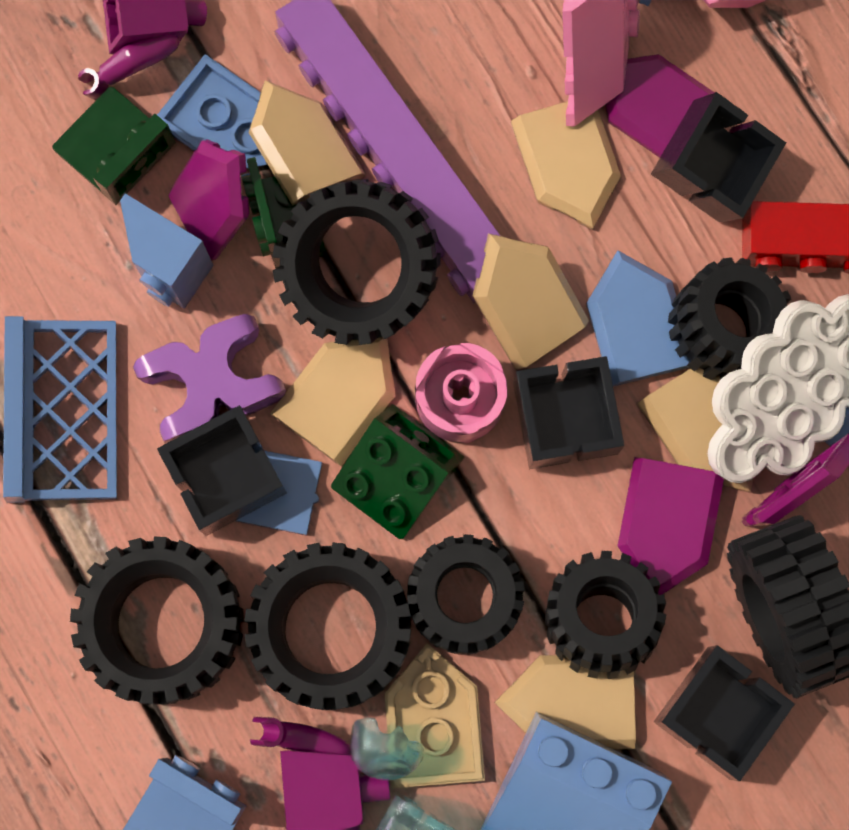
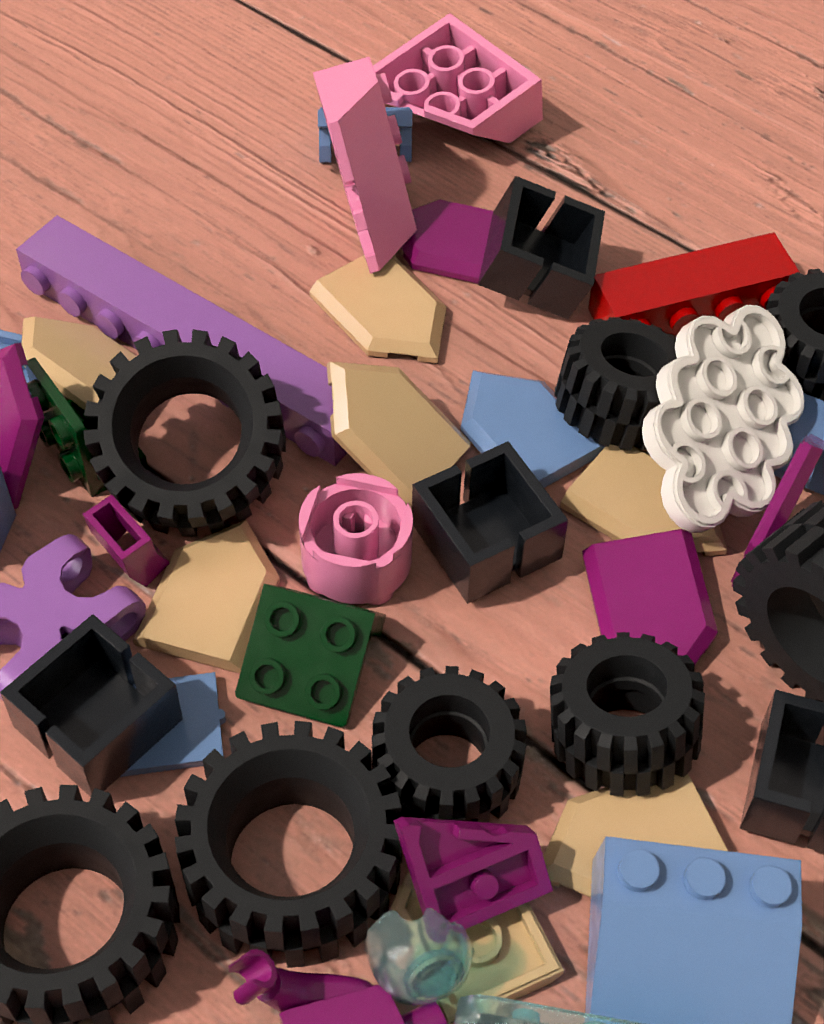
camera: 20 degrees left, 25 degrees down
none -> magenta piece [83,494,170,587]
none -> magenta wing [393,817,553,942]

